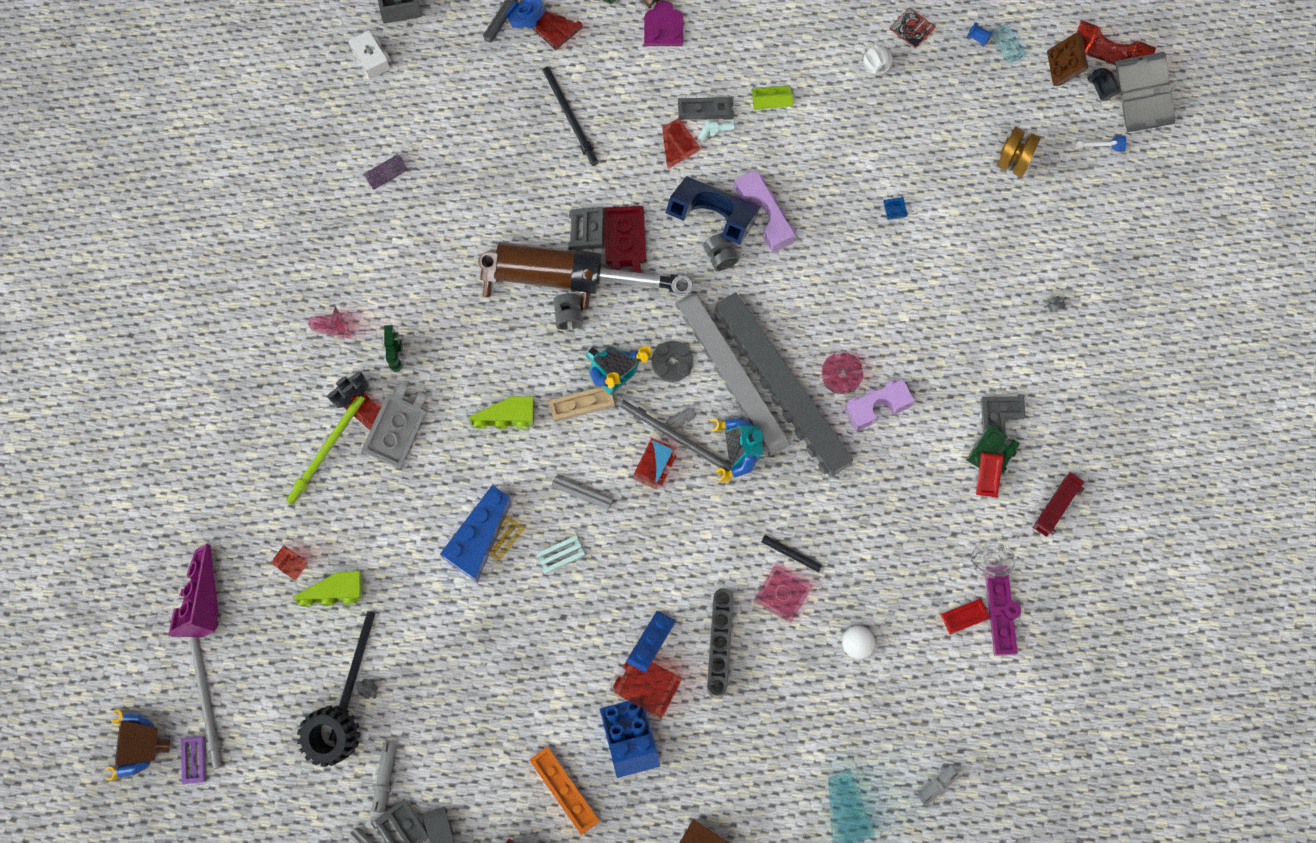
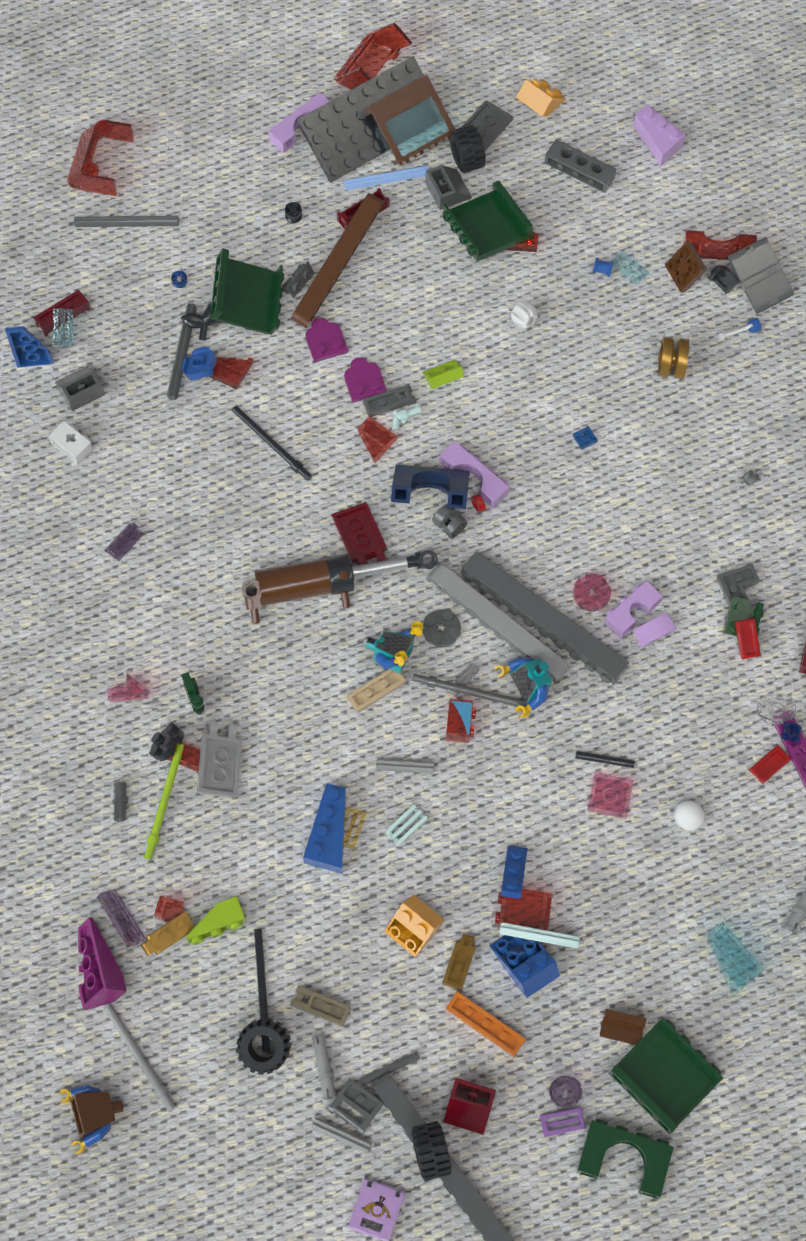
camera: 20 degrees left, 5 degrees down
medium lavender tile [181,736,206,785] -> none
dark grey plate [356,679,378,699] -> none
lime slope [469,396,535,430] -> none
dark grey wheel [553,293,583,330] -> none
dark grey plate [568,207,605,250] -> none
dark grey beam [707,588,733,699] -> none
piece [889,7,936,49] -> none
none -> clear purple plate [97,889,146,948]
none -> dark grey axle [112,782,128,822]
none -> pearl gold hinge [141,912,195,956]
none -> dark tan plate [290,986,351,1027]
none -> magenta plate [344,357,387,403]
none -> dark grey bar [360,1052,420,1086]
none -> light orange slope [384,894,445,957]
none -> pearl gold hinge [442,933,476,991]
none -> red tile [471,494,486,513]
none -> light aqua axle [499,922,580,948]
none -> lavender slope [632,613,677,647]
none -> clear blue plate [781,722,802,743]

